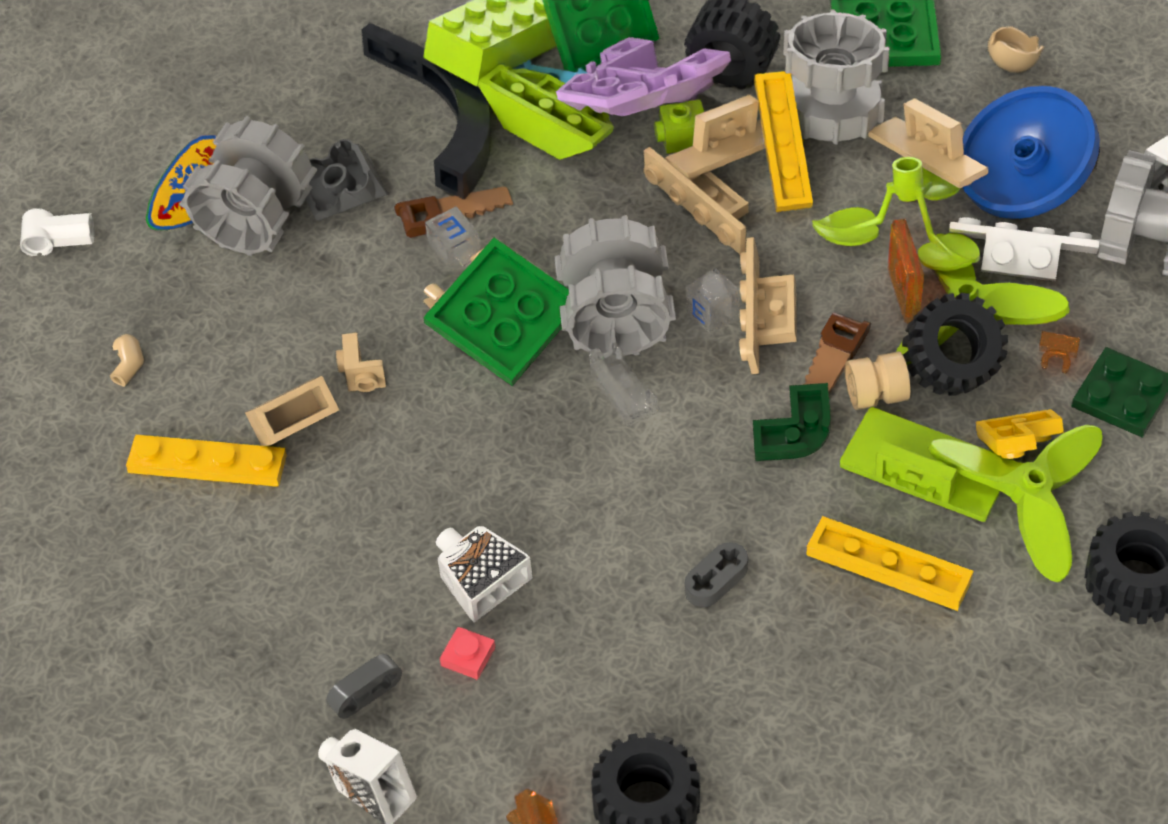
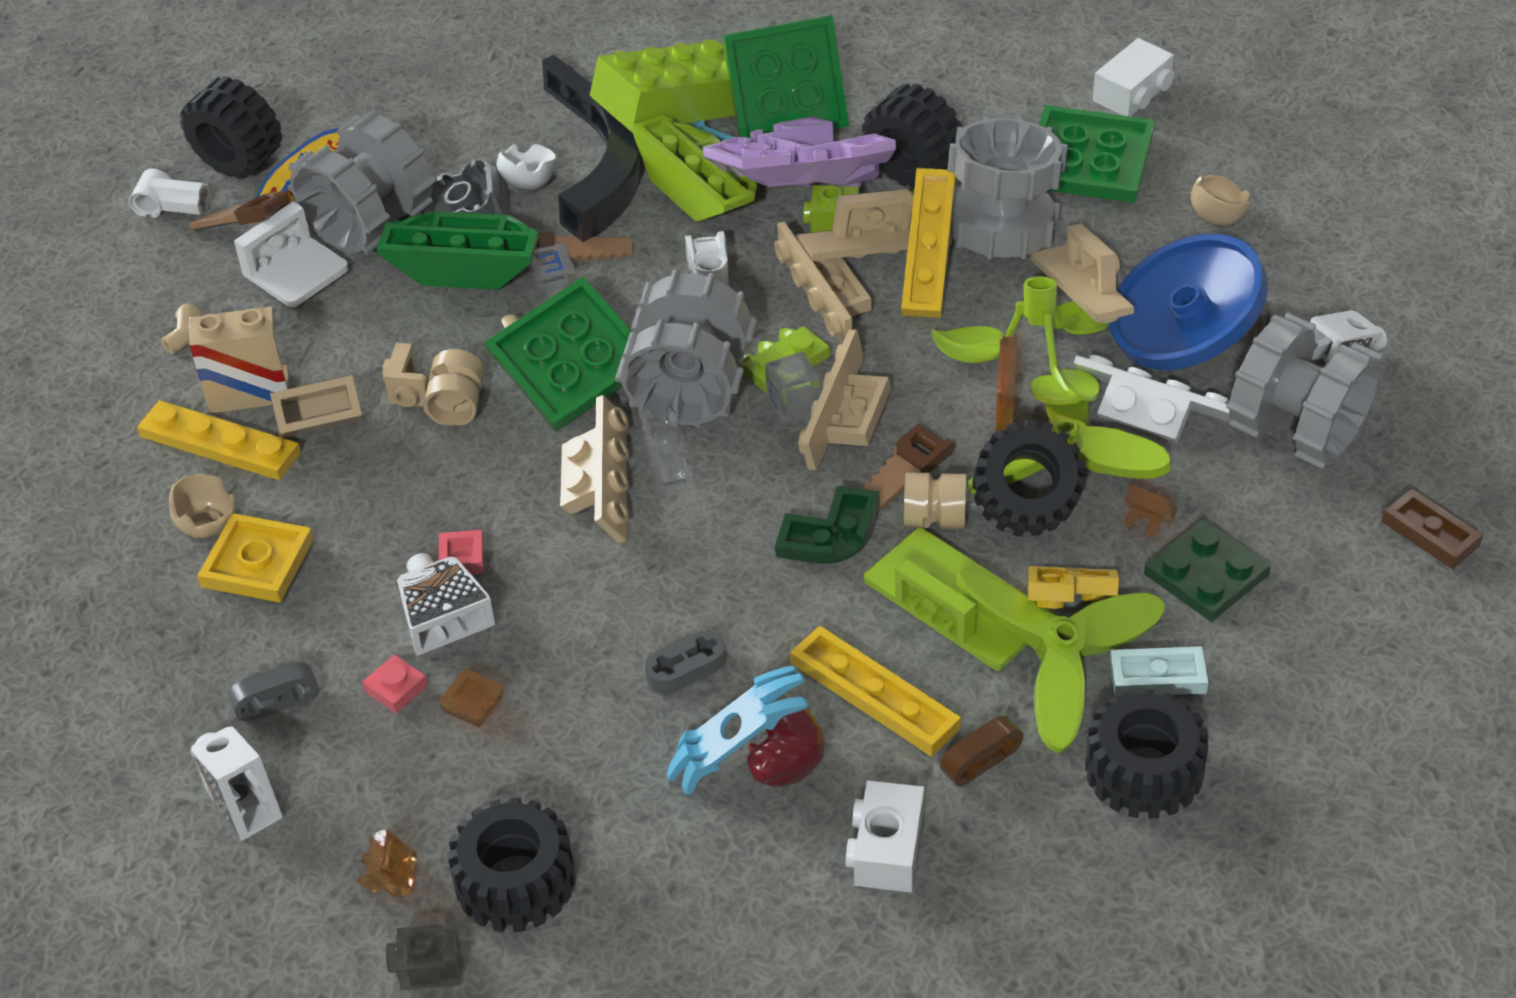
camera: 15 degrees right, 5 degrees down
none -> tan hair [169,474,236,539]
none -> black tyre [180,76,283,179]
none -> reddish brown piece [188,191,290,229]
none -> tan panel [189,306,290,414]
none -> yellow plate [197,513,314,603]
none -> white bracket [234,201,348,307]
none -> green wedge [376,211,539,290]
none -> tan wheel [423,349,485,425]
none -> coral plate [439,530,484,574]
none -> clear orange plate [439,668,504,728]
none -> white hair [496,144,558,190]
none -> tan bracket [560,395,629,543]
none -> medium azure piece [667,665,809,795]
none -> white piece [685,231,729,286]
none -> lime plate [740,326,830,395]
none -> dark red hair [747,708,826,787]
none -> white brick [846,780,924,893]
none -> reddish brown beam [940,716,1024,787]
none -> light aqua plate [1109,646,1208,697]

